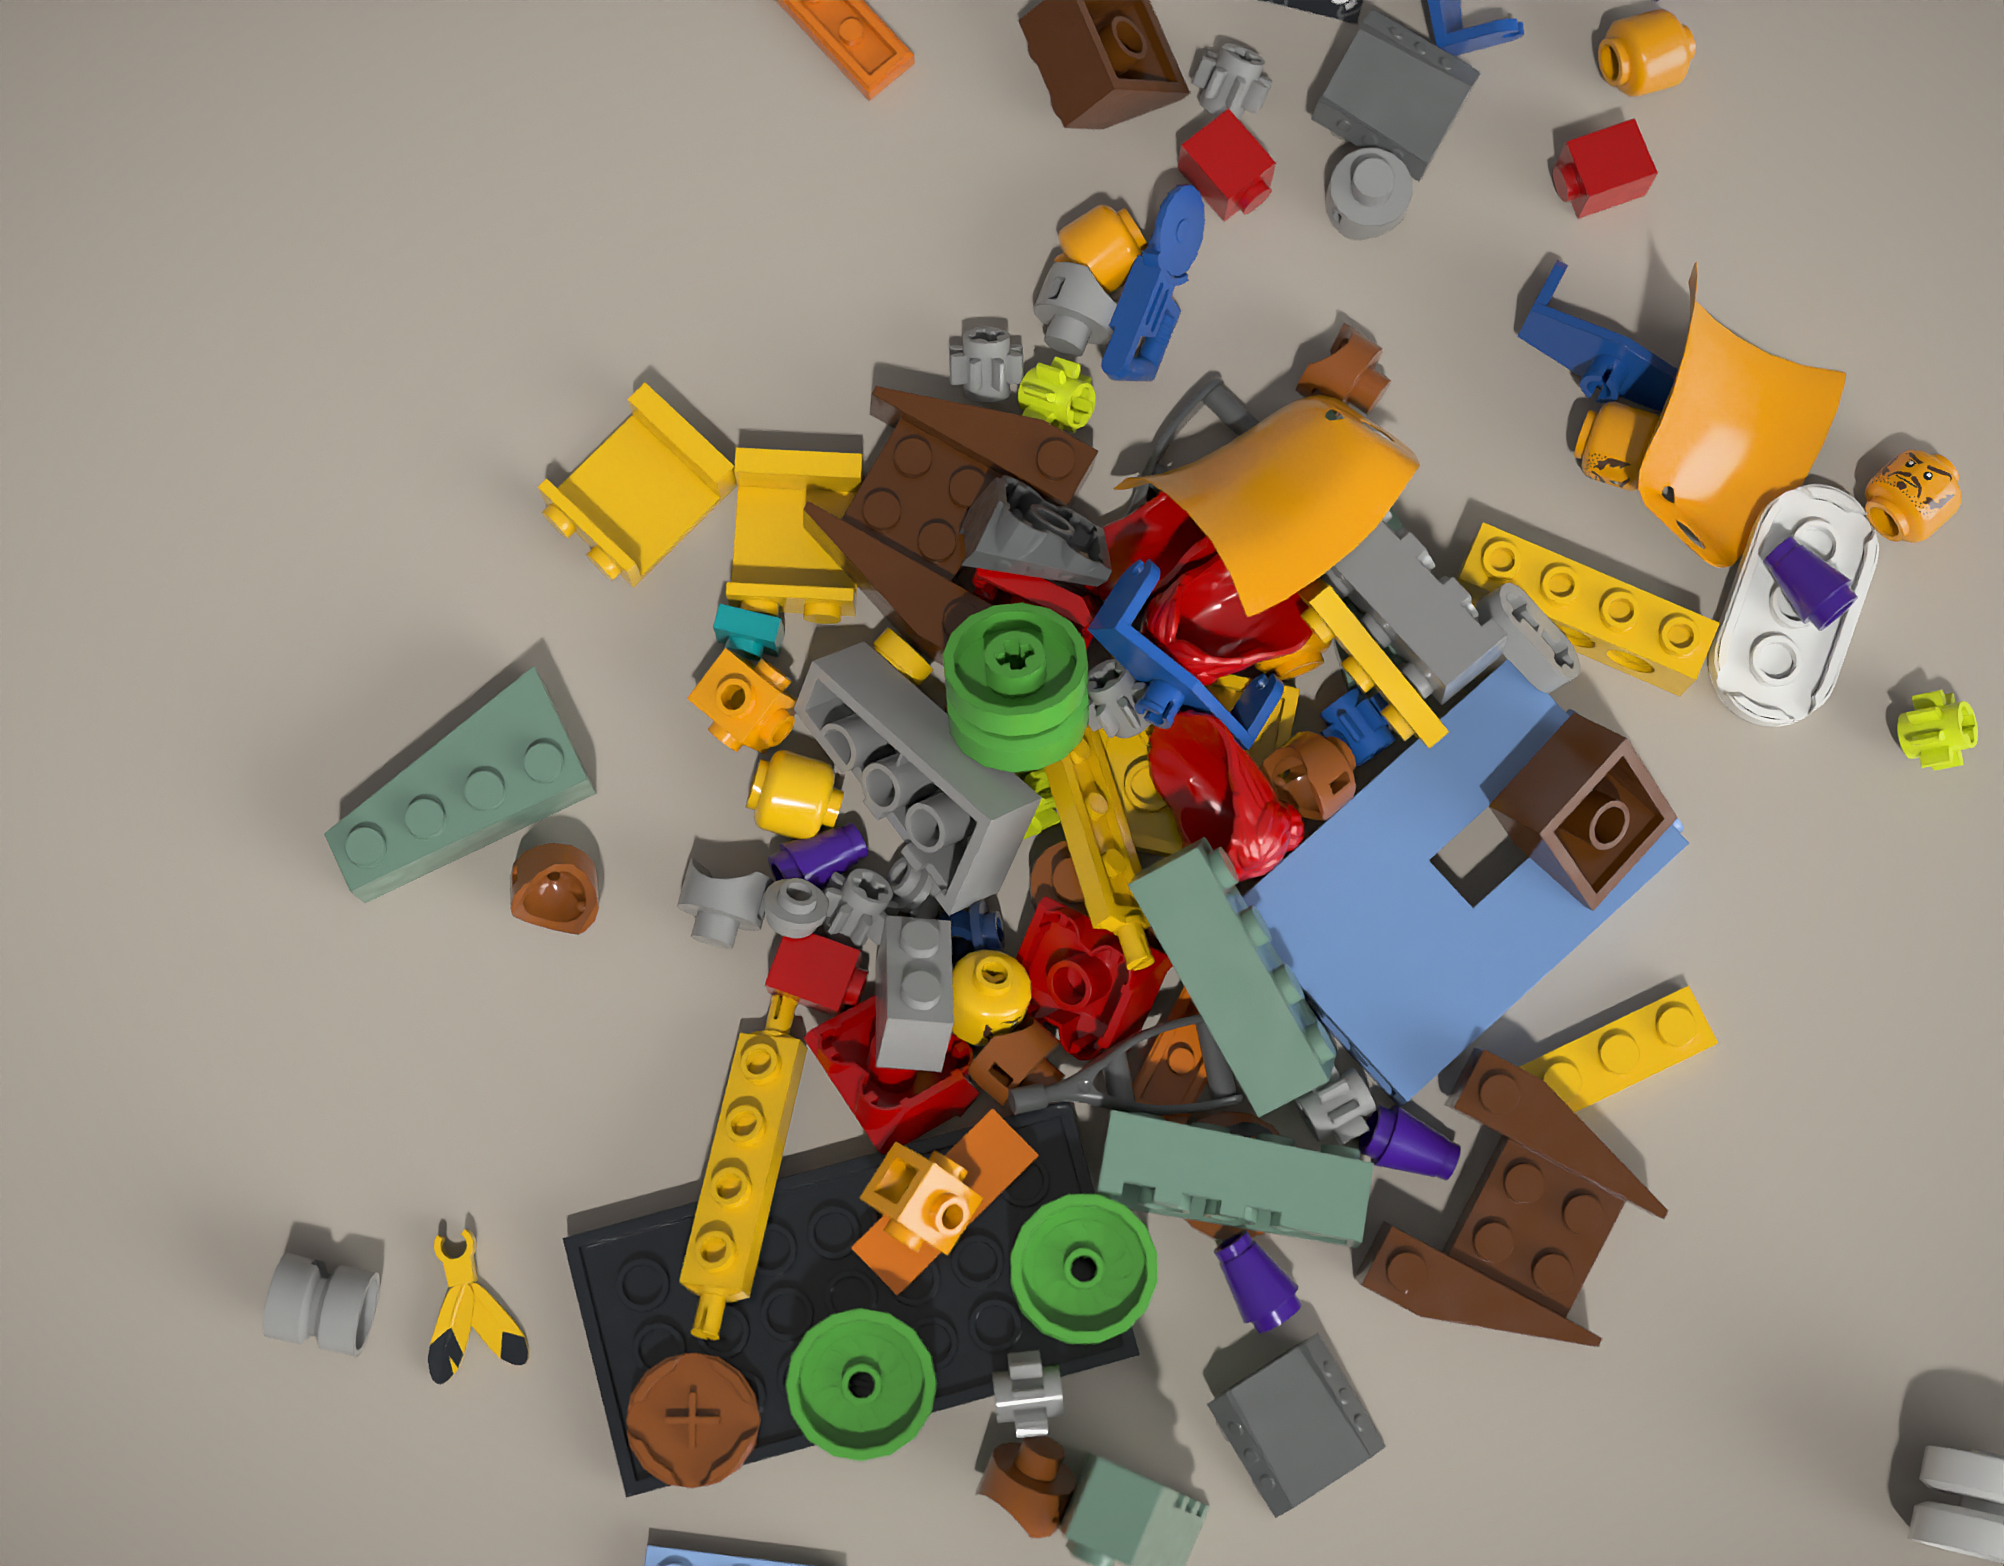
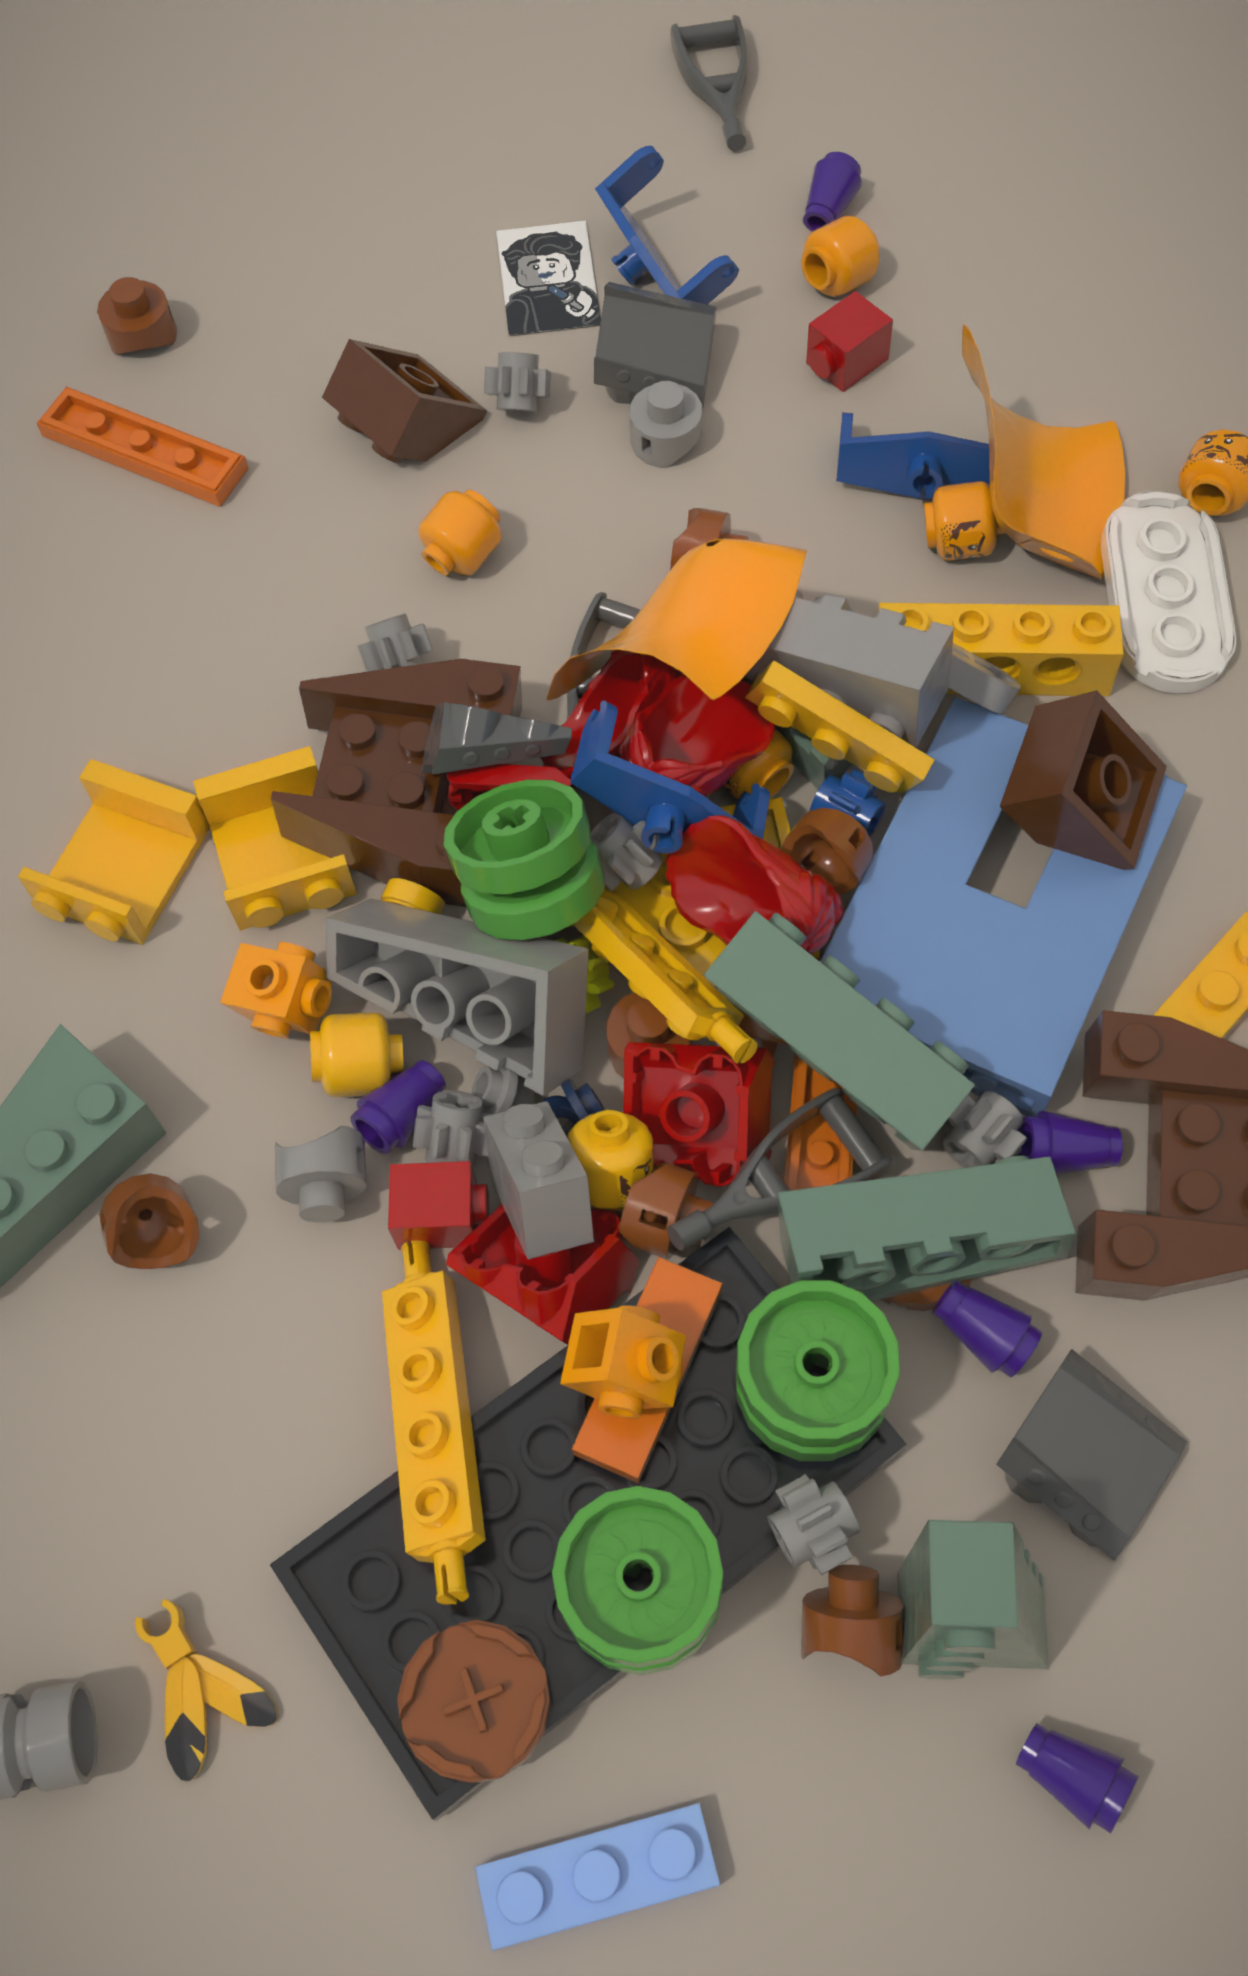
camera: 15 degrees left, 15 degrees down
teal plate [713,603,785,661] -> none
light grey plate [763,878,829,938] -> none
neon yellow gear [1018,356,1096,433] -> none
light grey piece [1034,262,1119,357] -> none
blue piece [1101,184,1205,382] -> none
red brick [1177,108,1276,222] -> none
dark purple cone [1763,536,1858,631] -> none

